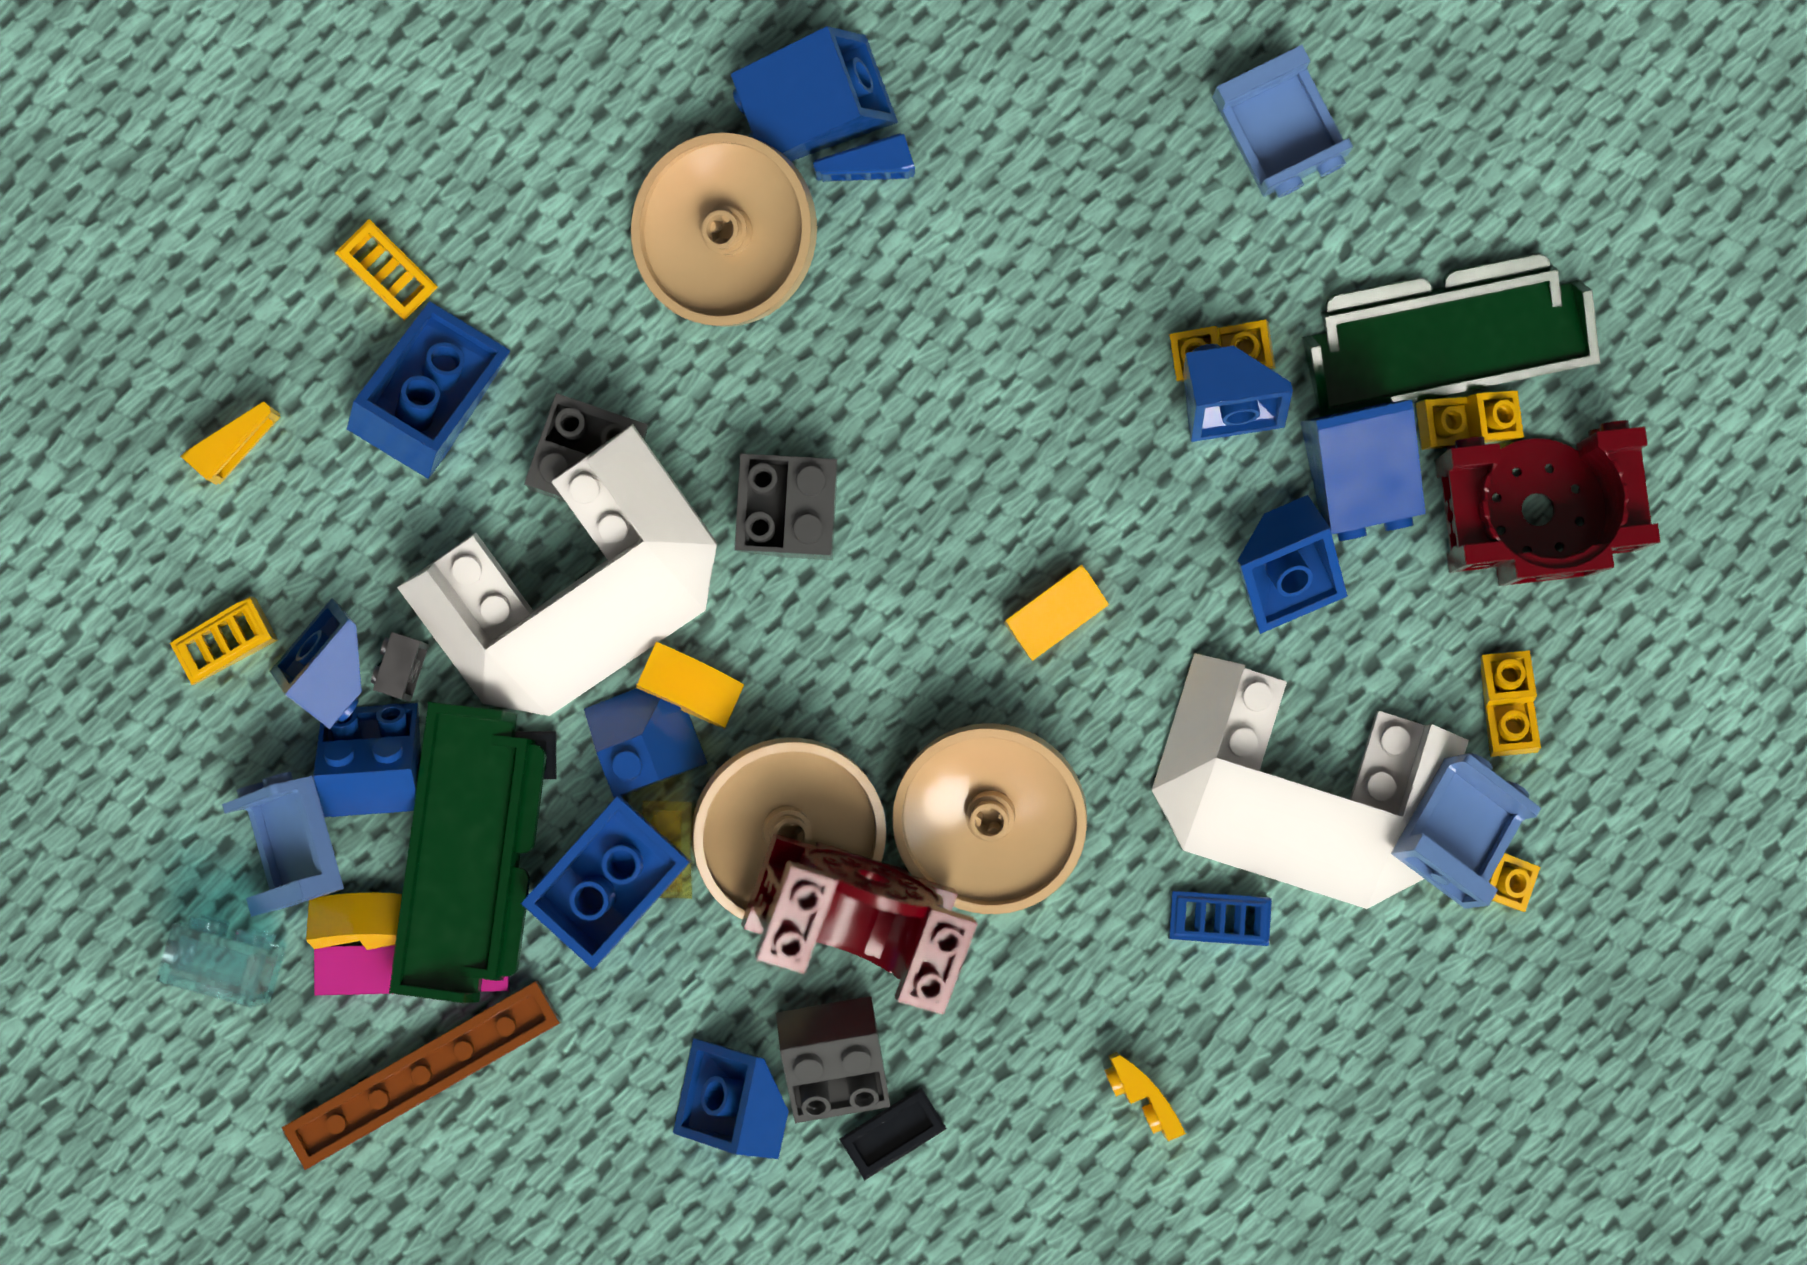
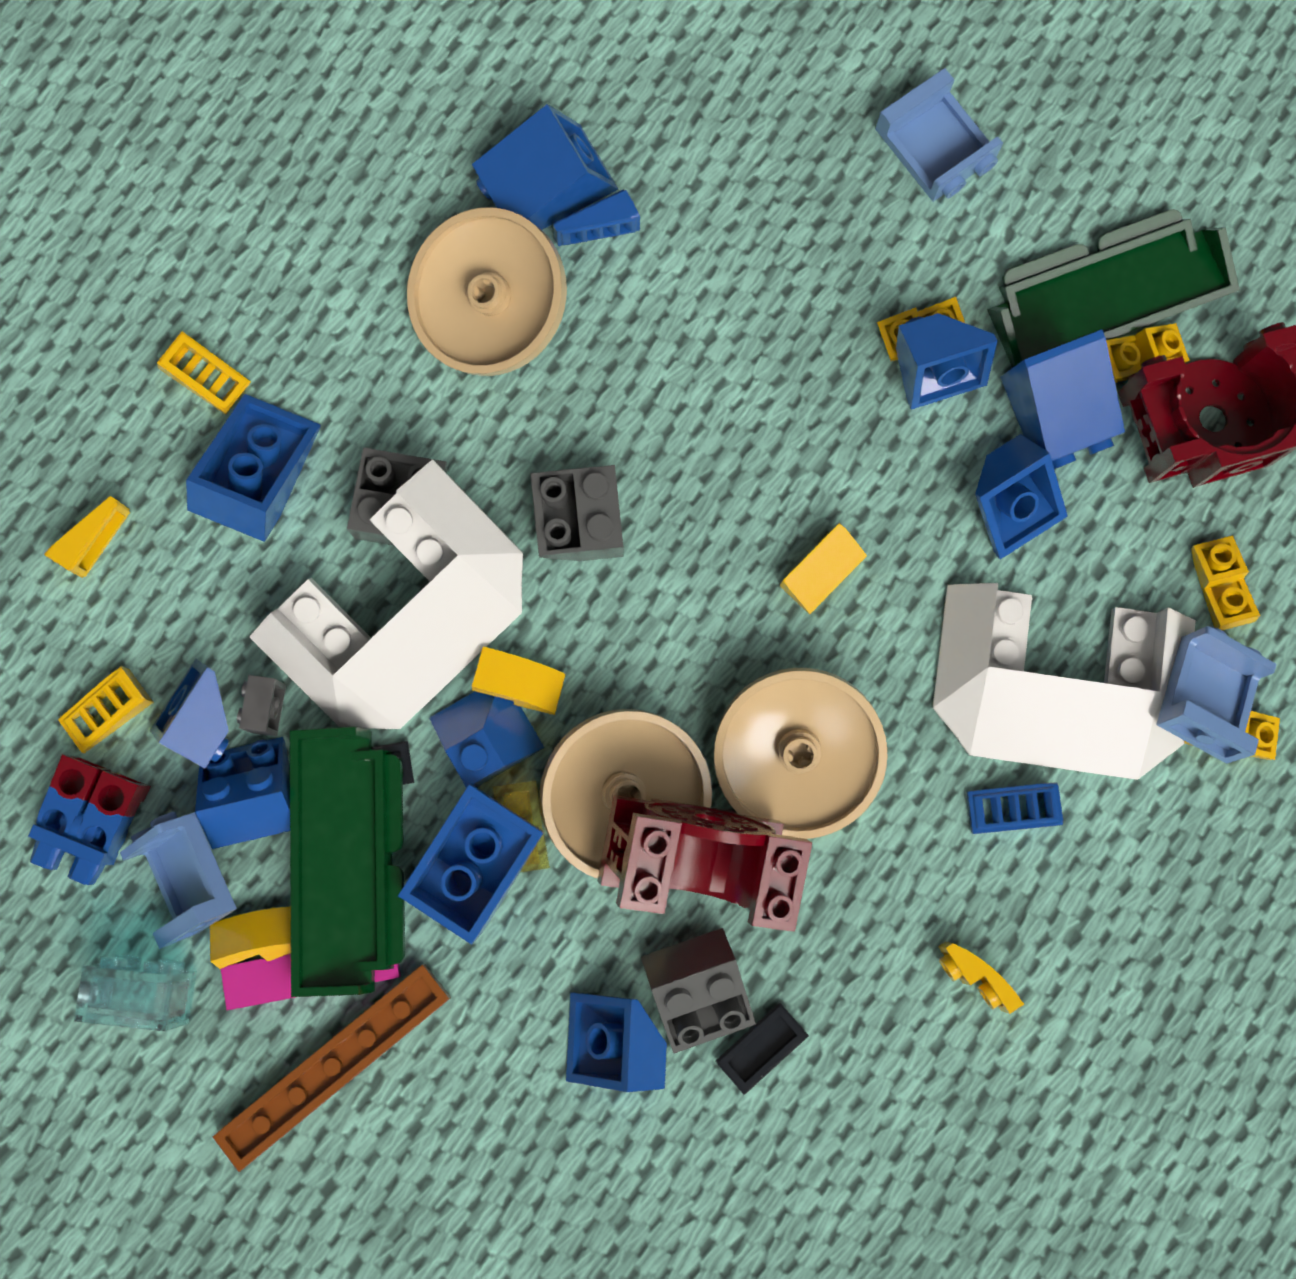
camera: 10 degrees left, 5 degrees down
none -> blue hips [28,754,151,885]

